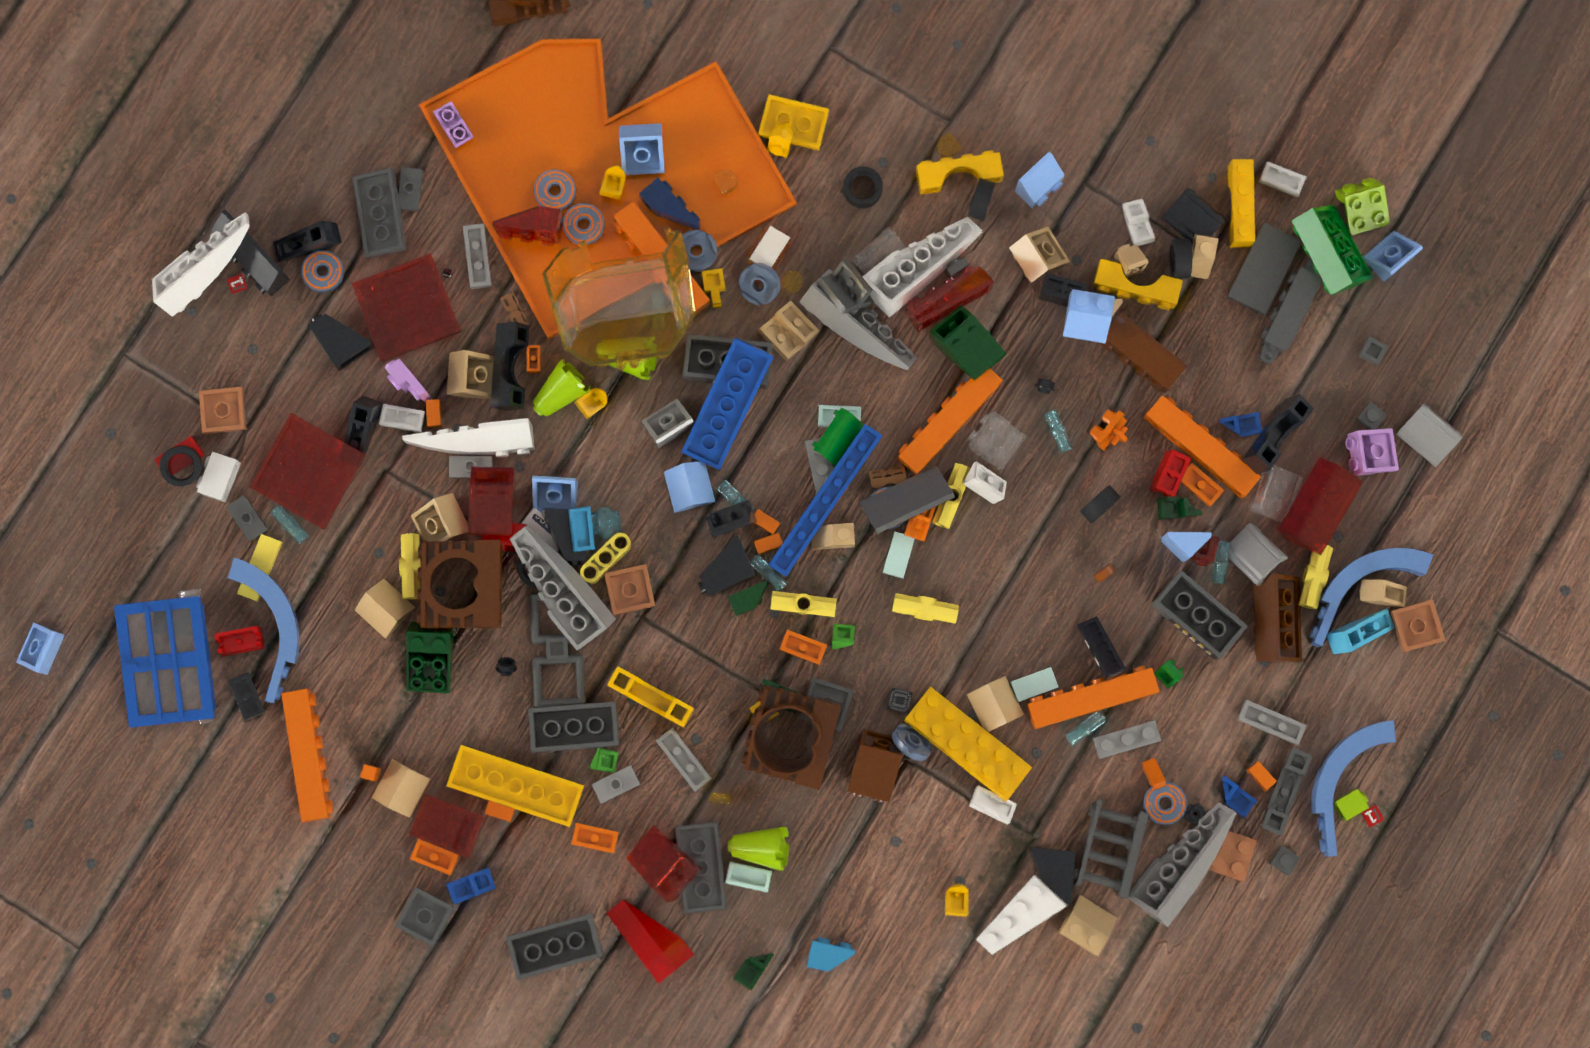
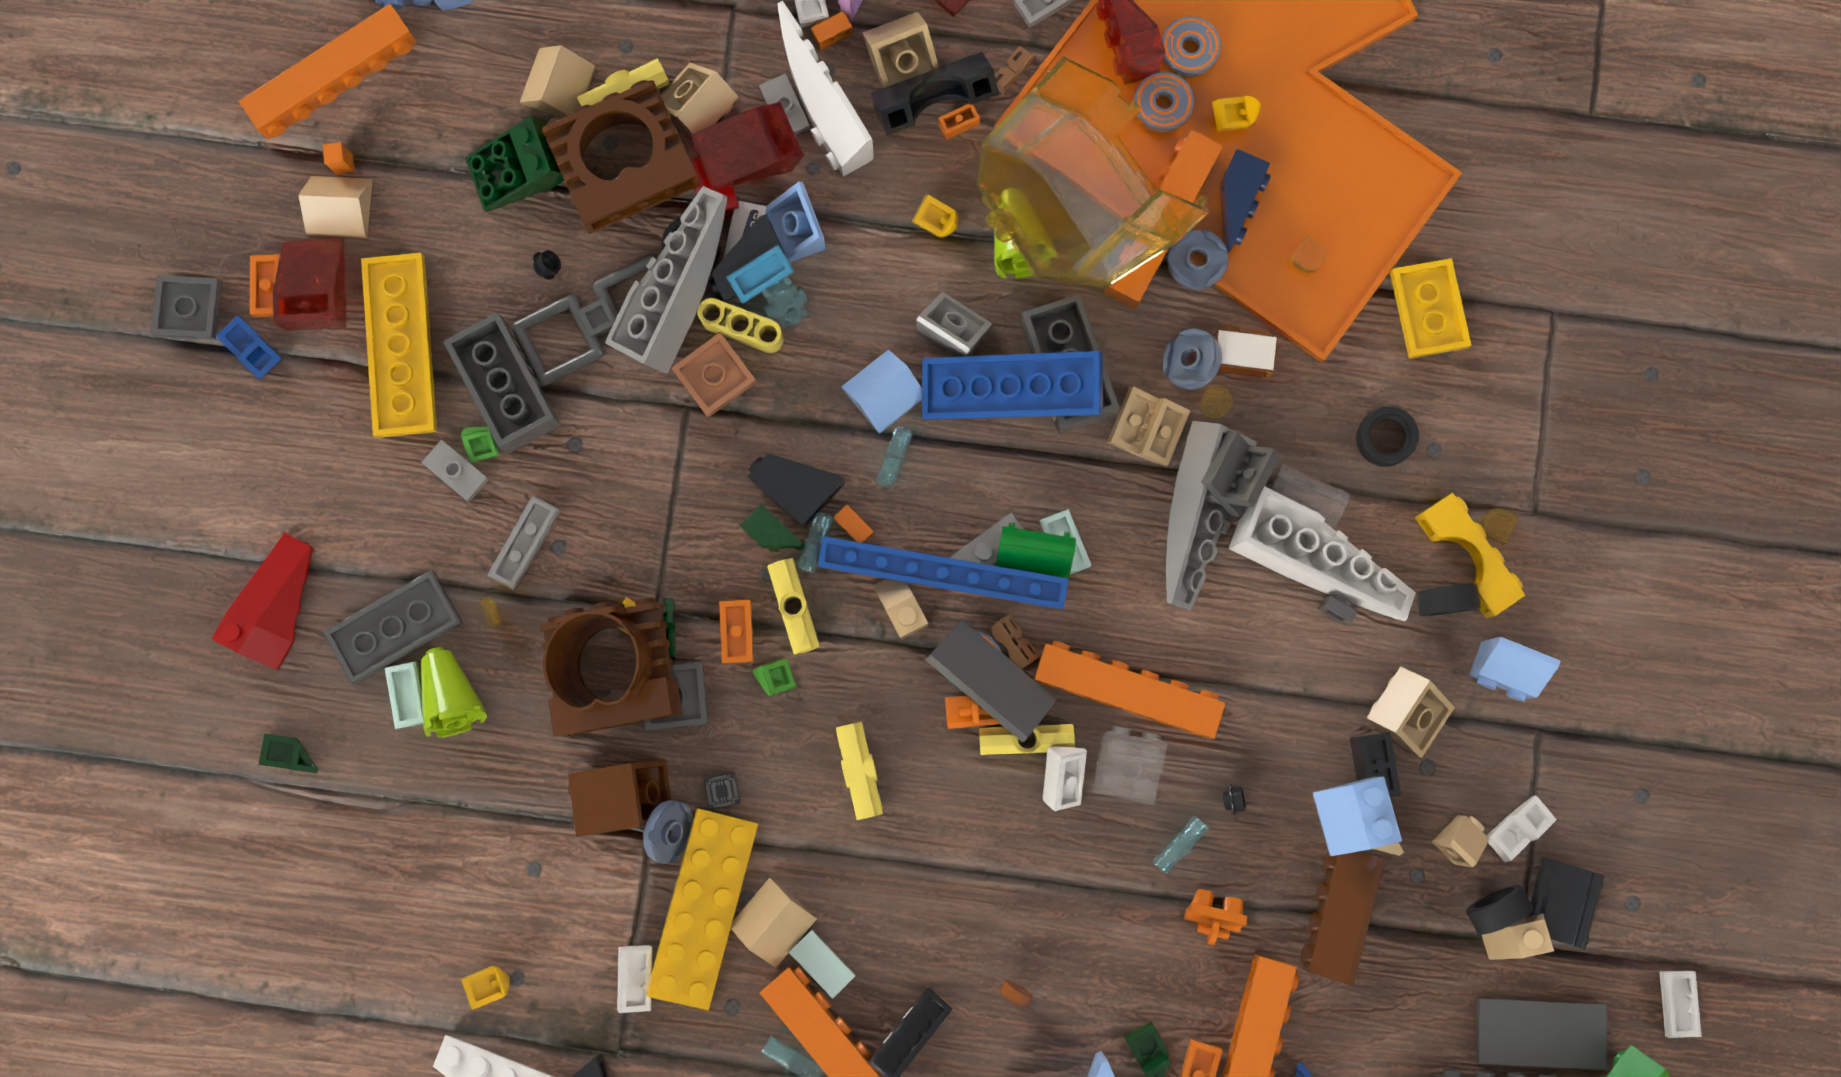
camera: 70 degrees right, 0 degrees up
orange piece [484,801,516,822] -> none
dark grey brick [506,913,604,980] -> none
lime cone [533,359,591,416] -> none
orange plate [571,823,619,853] -> none
yellow arch [607,666,694,728] -> none
light blue slope [619,123,665,175] -> none
clear red slope [626,825,702,903] -> none
yellow plate [702,268,726,309] -> none
black hinge [707,500,757,537] -> none
orange piece [754,509,780,535] -> none
yellow plate [767,122,792,158] -> none
dark azure slope [807,937,855,971] -> none
light aqua tile [883,532,915,579] -> none
clear red slope [905,266,994,332] -> none
dark green slope [929,305,1006,381] -> none
black tyre [1080,485,1121,524] -> none
yellow arch [1092,259,1183,310] -> none
red hinge [1149,449,1191,497] -> none
yellow arch [1228,159,1255,248] -> none

